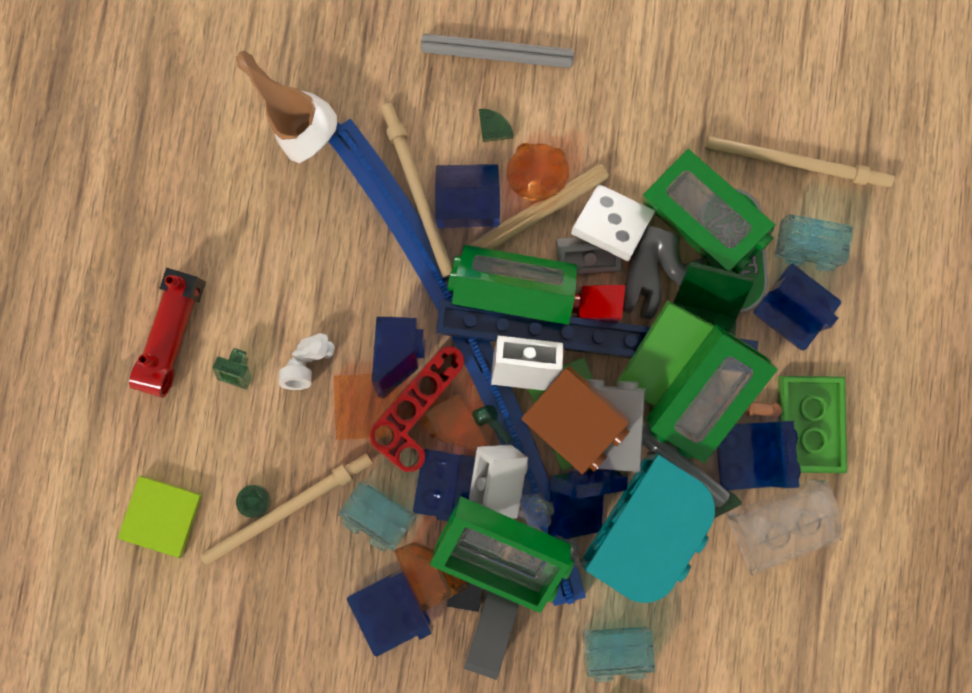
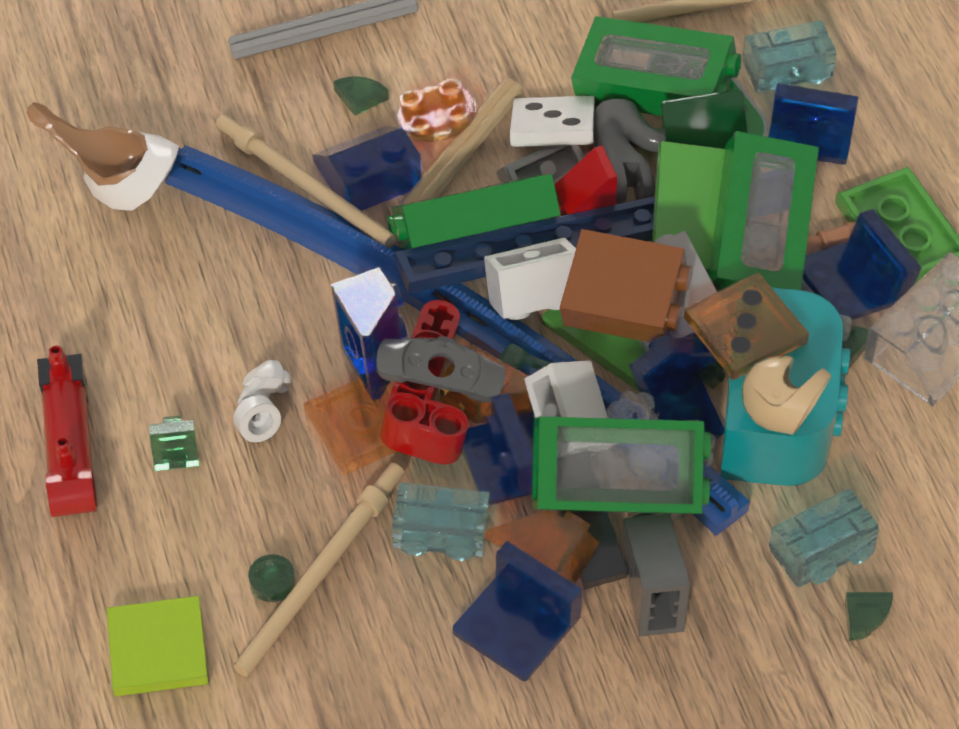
camera: 25 degrees left, 30 degrees down
none -> dark grey piece [377,336,505,403]
none -> clear orange tile [683,272,809,380]
none -> tan helmet [741,355,832,435]

